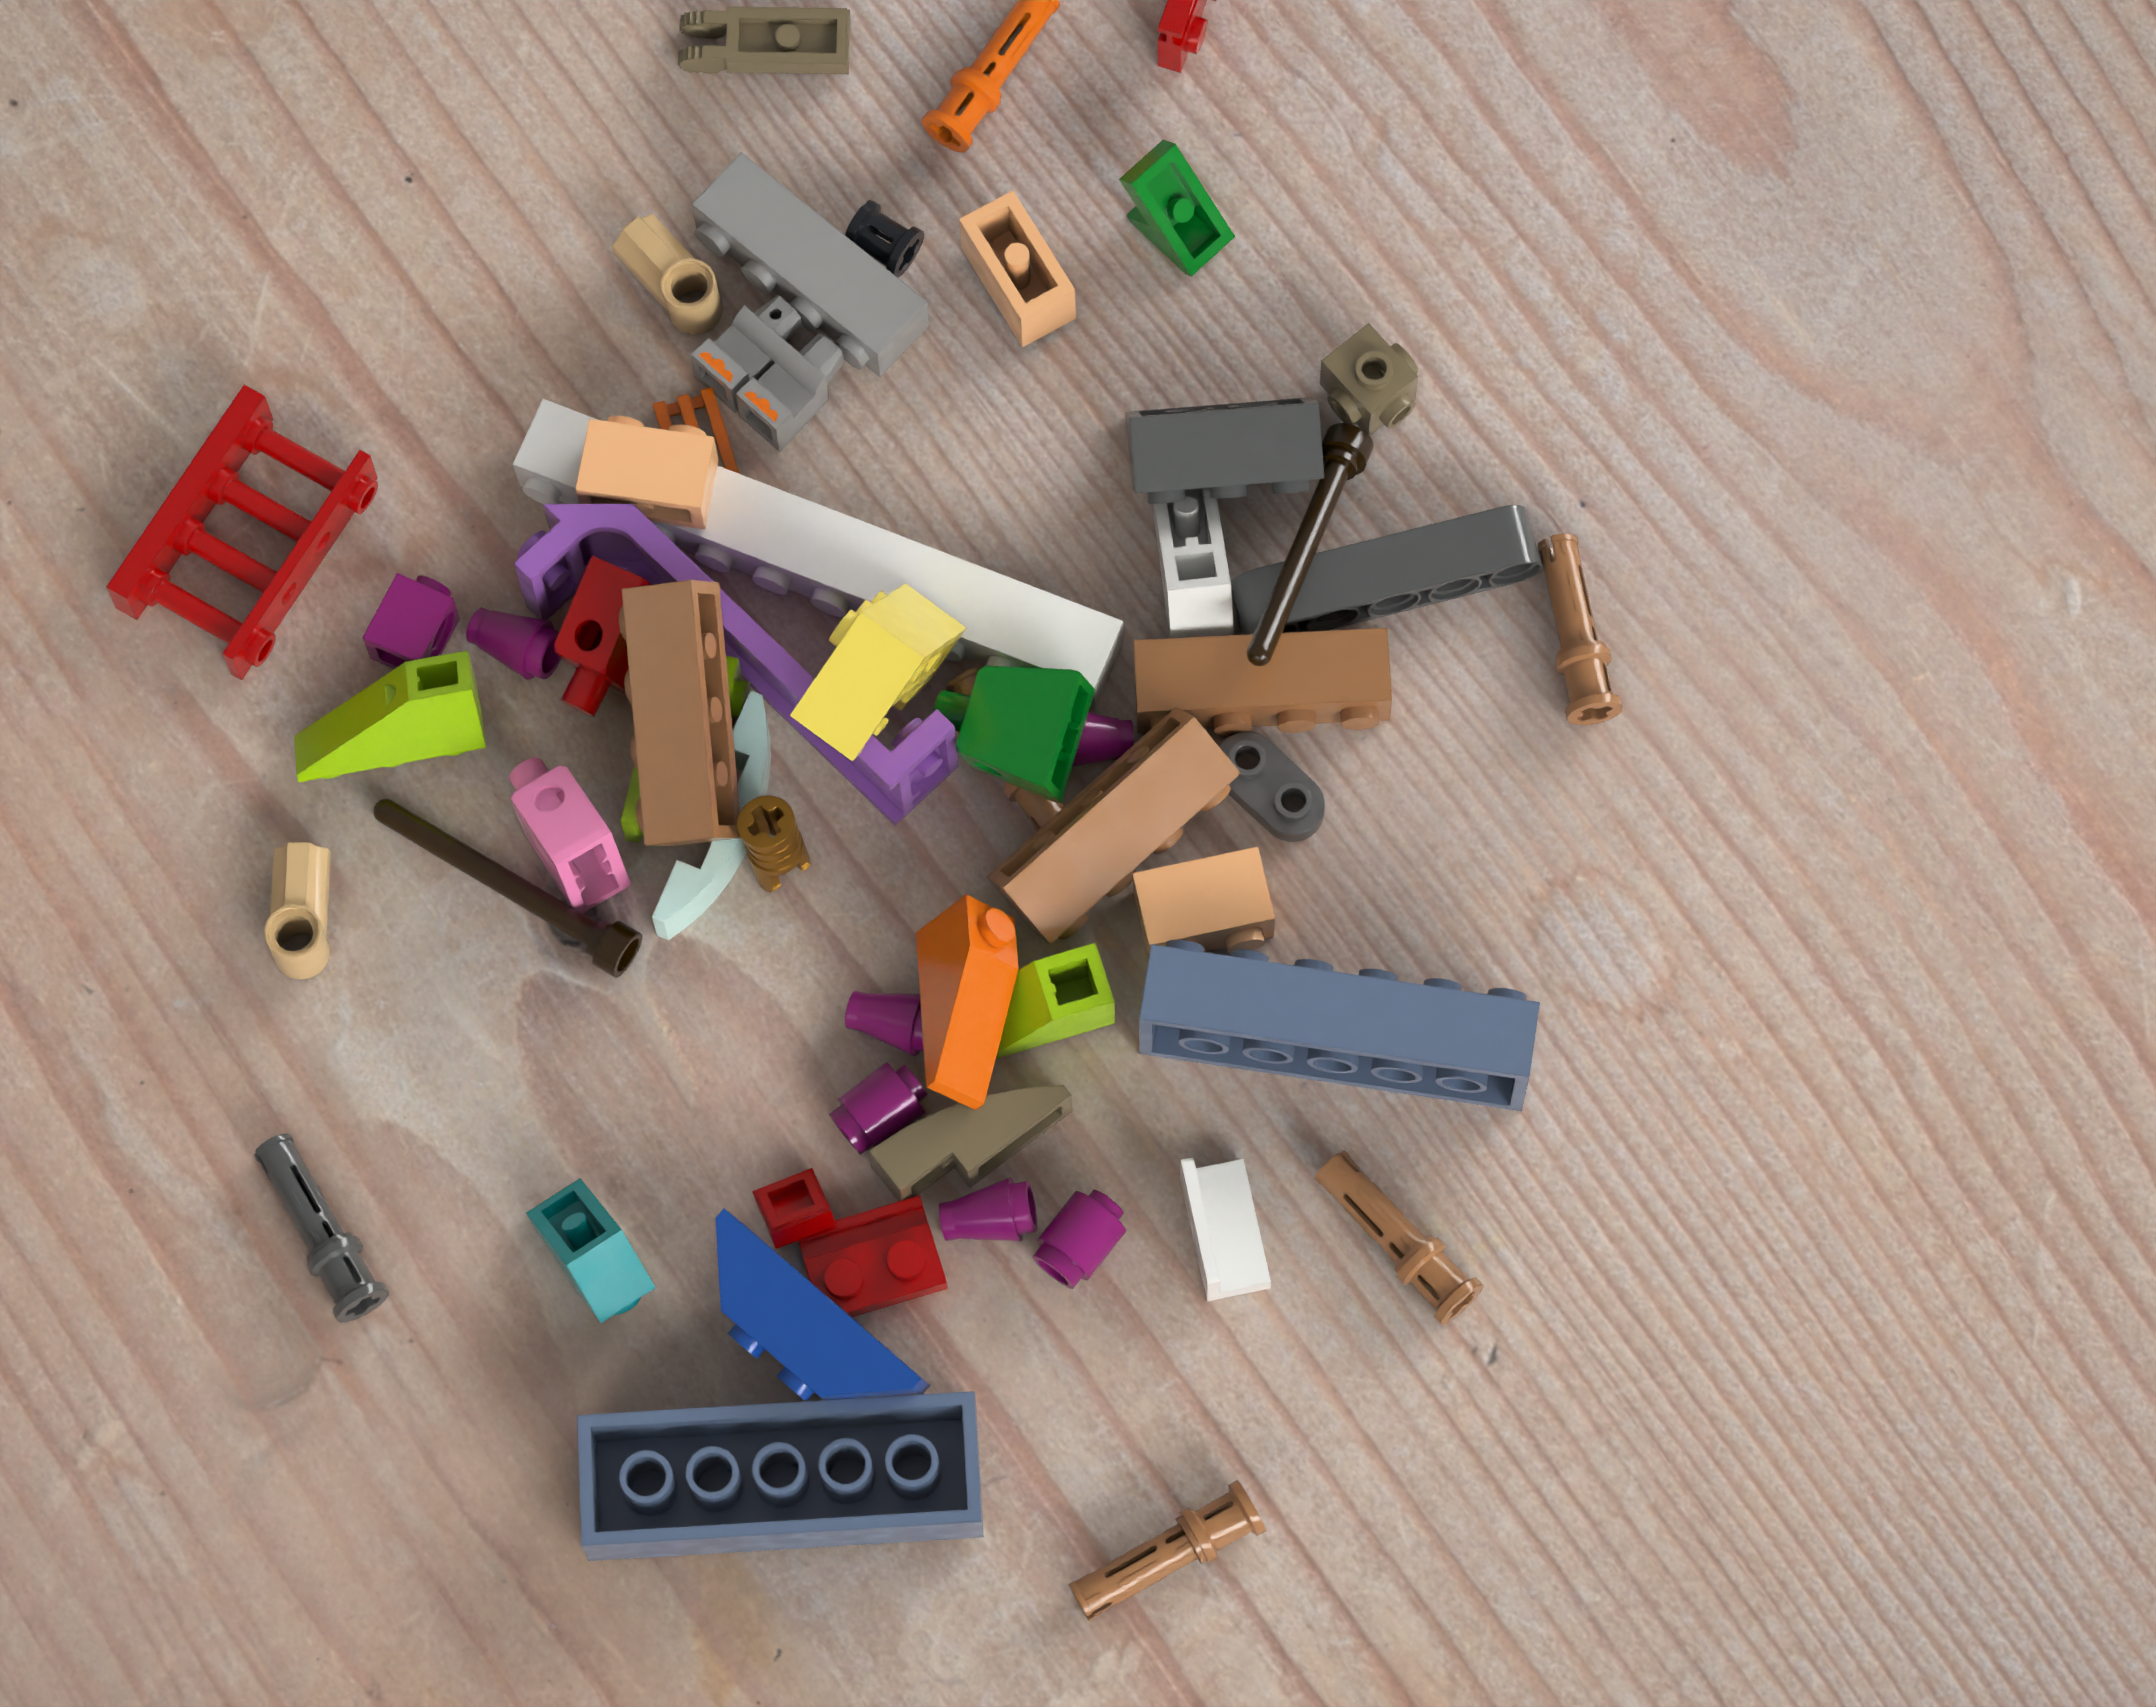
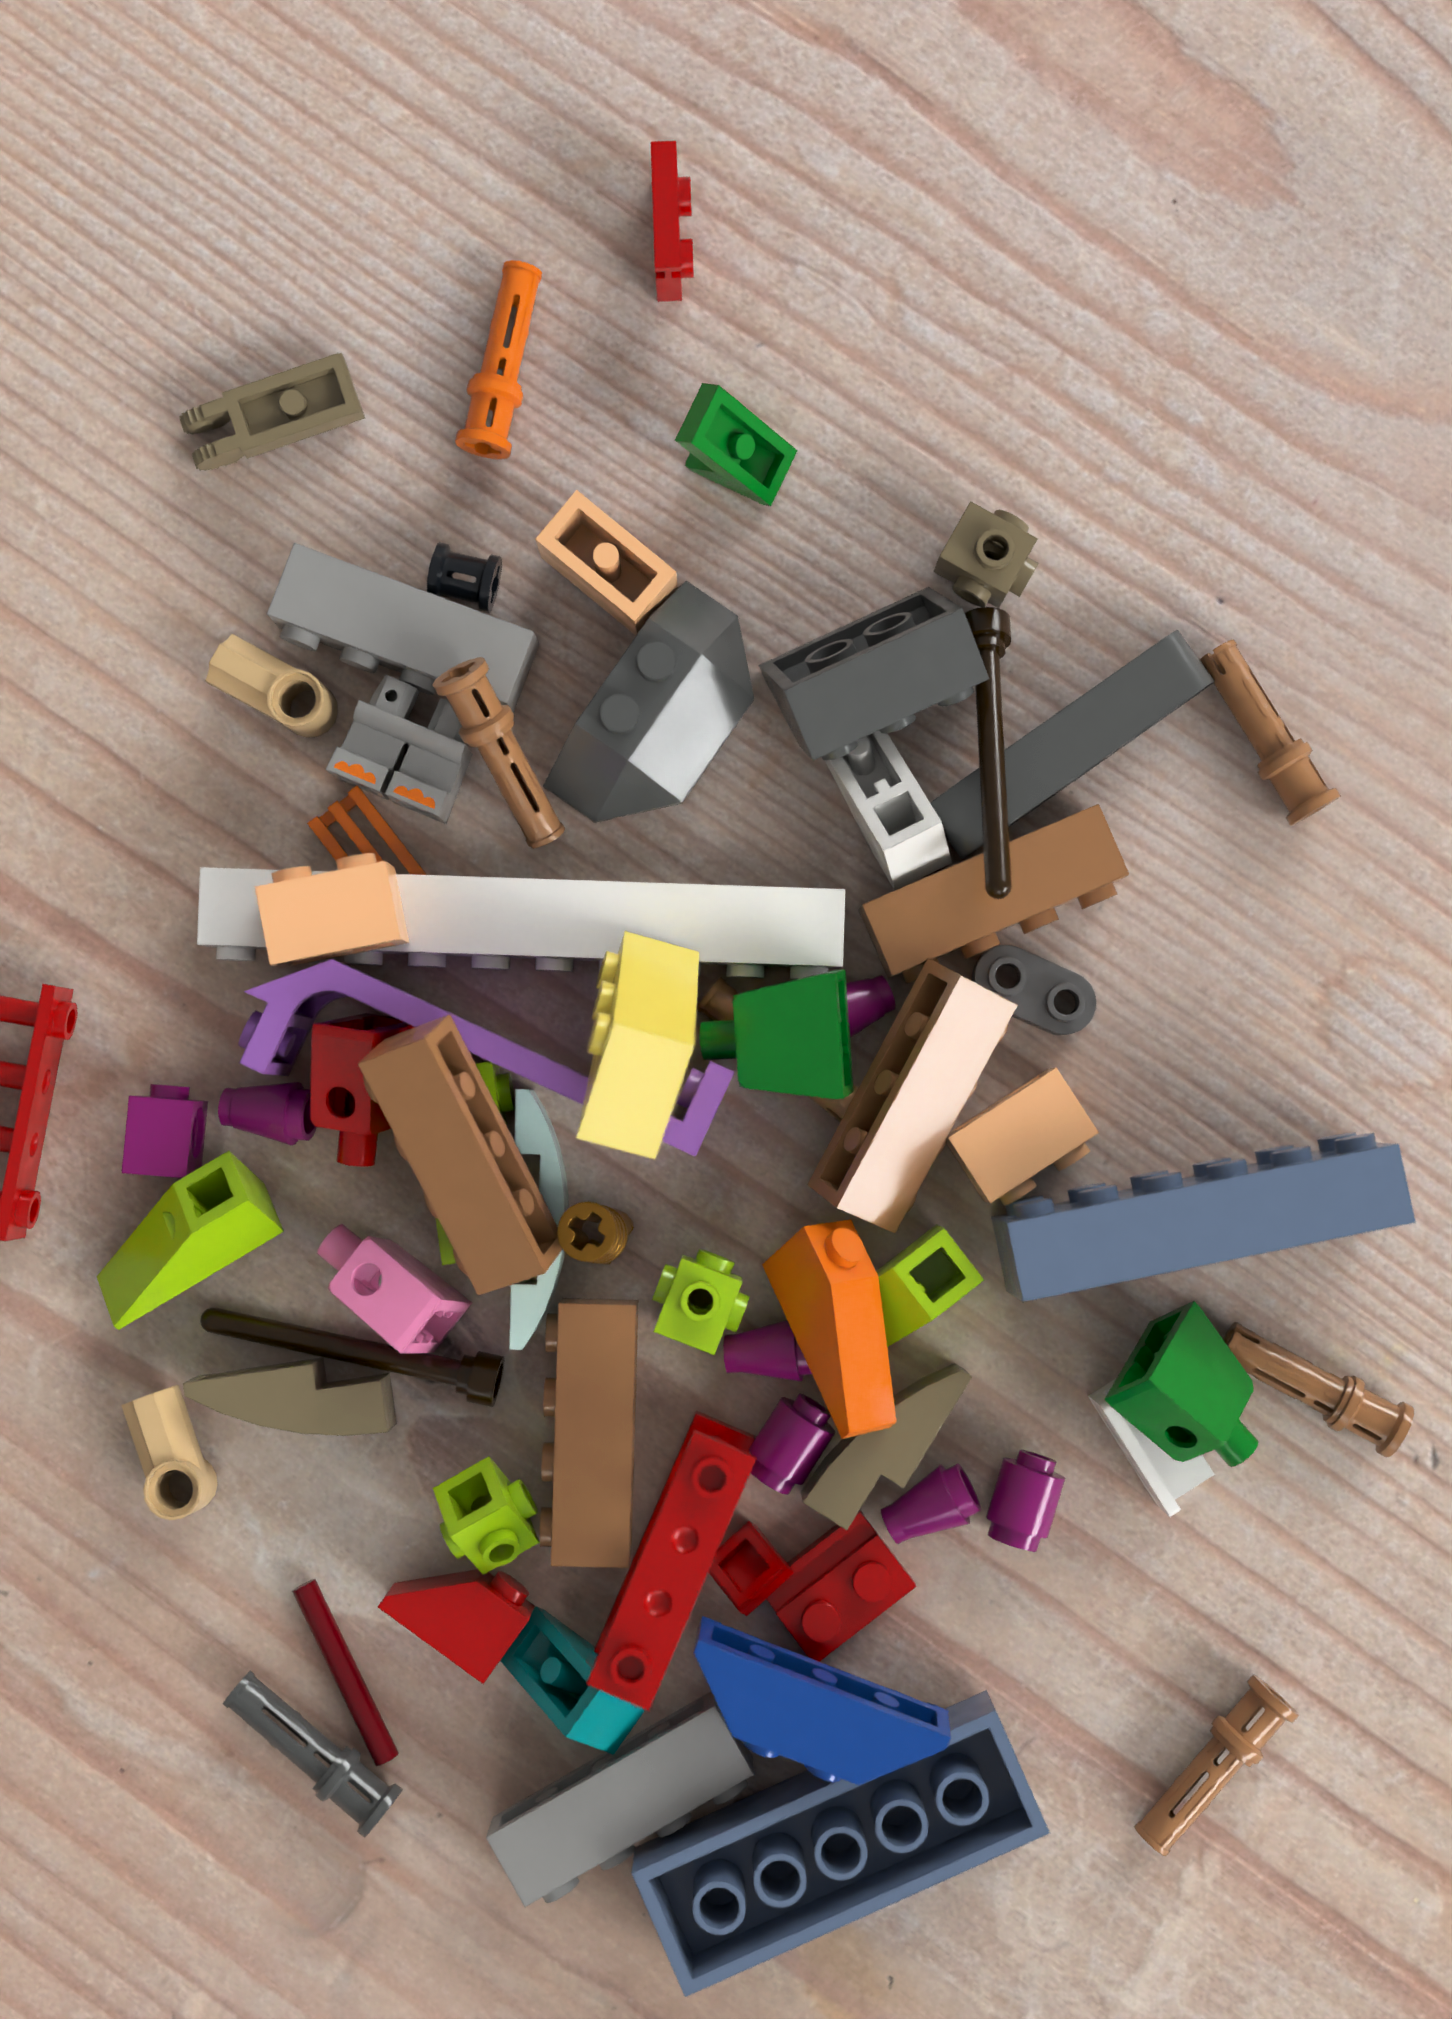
camera: 25 degrees left, 15 degrees up
none -> dark tan slope [183,1357,397,1436]
none -> dark red bar [292,1579,399,1766]
none -> red slope [378,1569,535,1684]
none -> medium nougat pin [432,657,565,848]
none -> lime brick [433,1456,540,1575]
none -> light grey brick [486,1691,754,1907]
none -> medium nougat brick [539,1298,639,1568]
none -> dark grey wedge [543,581,754,823]
none -> red fence [586,1410,757,1711]
none -> lime brick [652,1249,750,1356]
none -> green torso [1104,1301,1258,1467]

